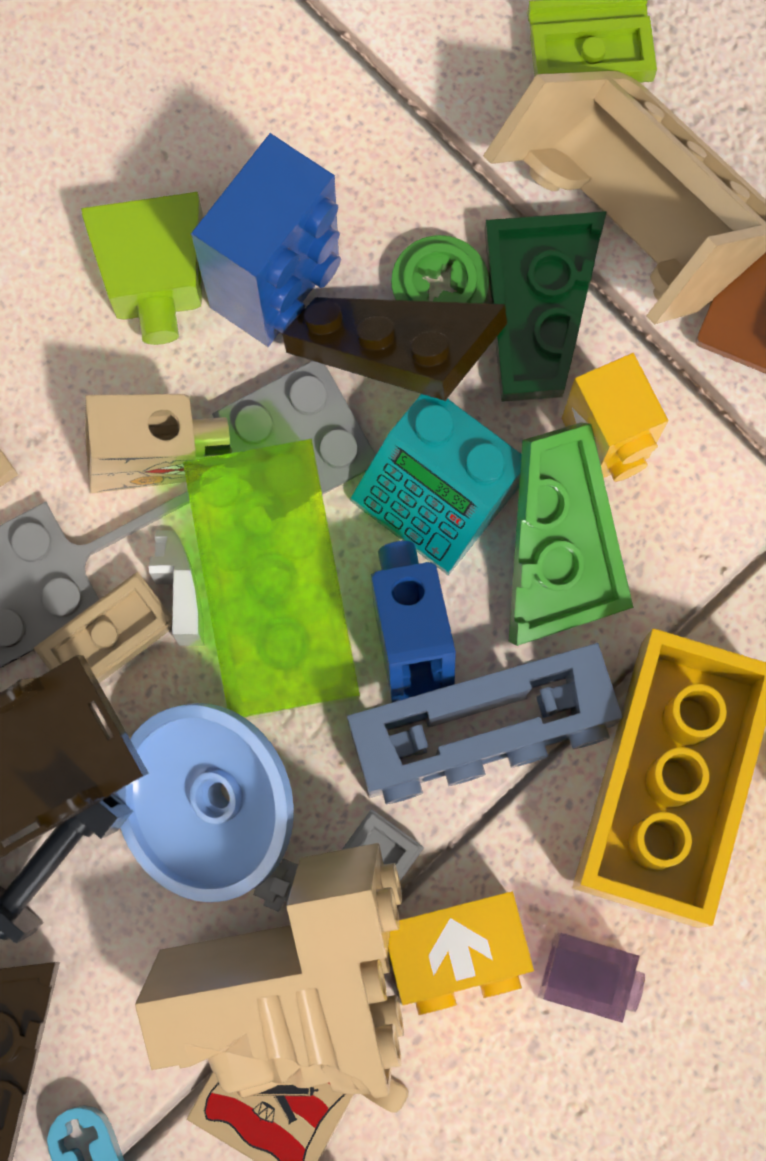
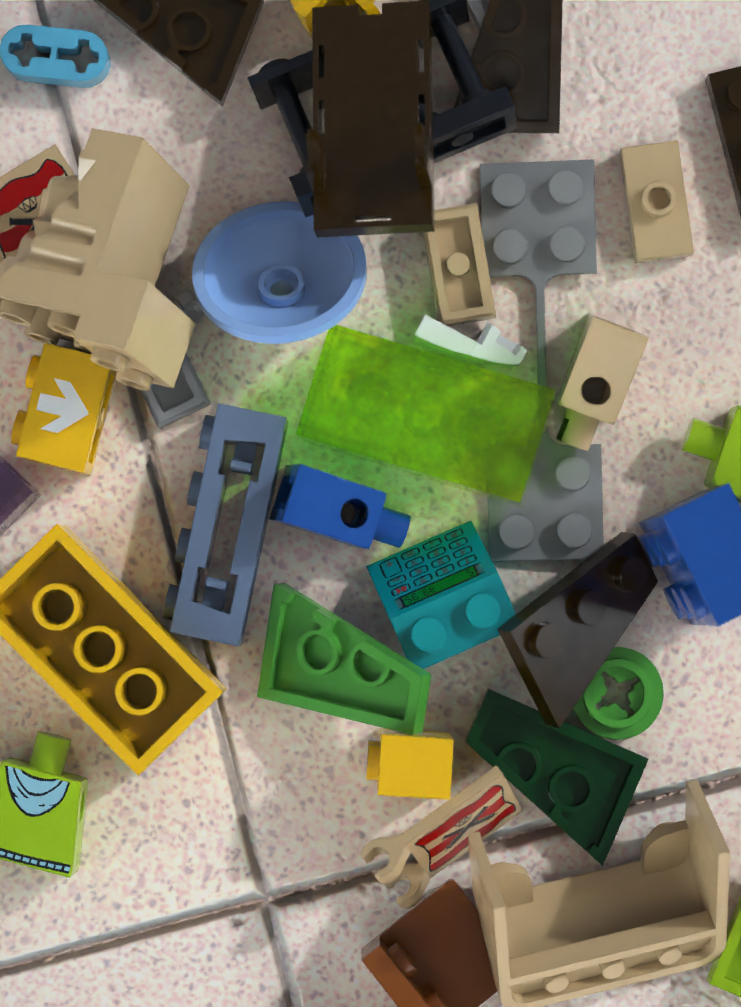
camera: 115 degrees right, 10 degrees up
none -> tan flag [361,765,523,909]

